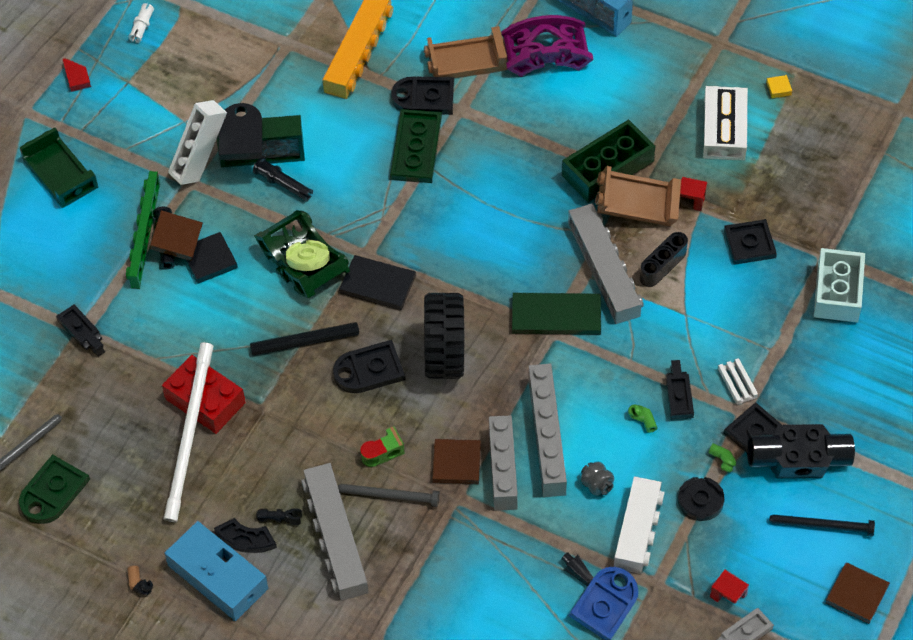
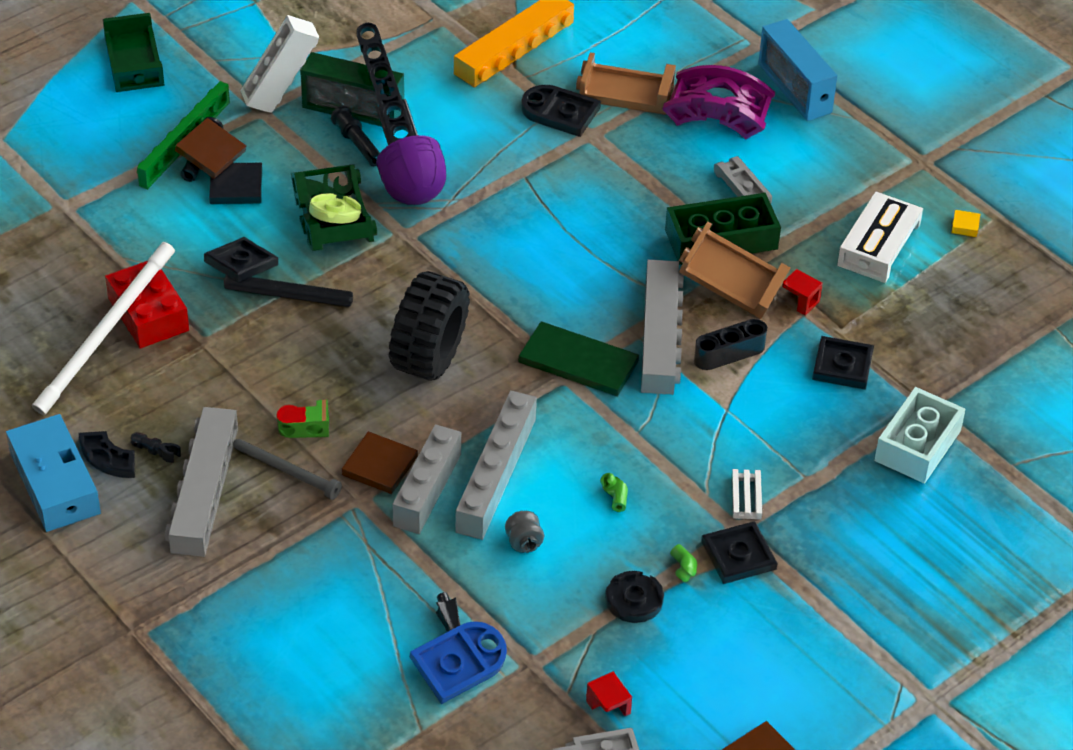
camera: 20 degrees right, 10 degrees down
black hinge [56,304,105,357] -> none
black tile [219,103,263,160] -> none
black tile [333,340,405,393] -> none
black tile [339,255,416,310] -> none
dark green tile [390,109,442,183] -> none
white brick [614,476,665,574] -> none
black hinge [666,360,694,419] -> none
black brick [747,424,855,478] -> none
black bar [769,514,875,537] -> none
none -> black tile [204,237,278,282]
none -> piece [356,22,446,205]
none -> light grey plate [714,156,772,203]

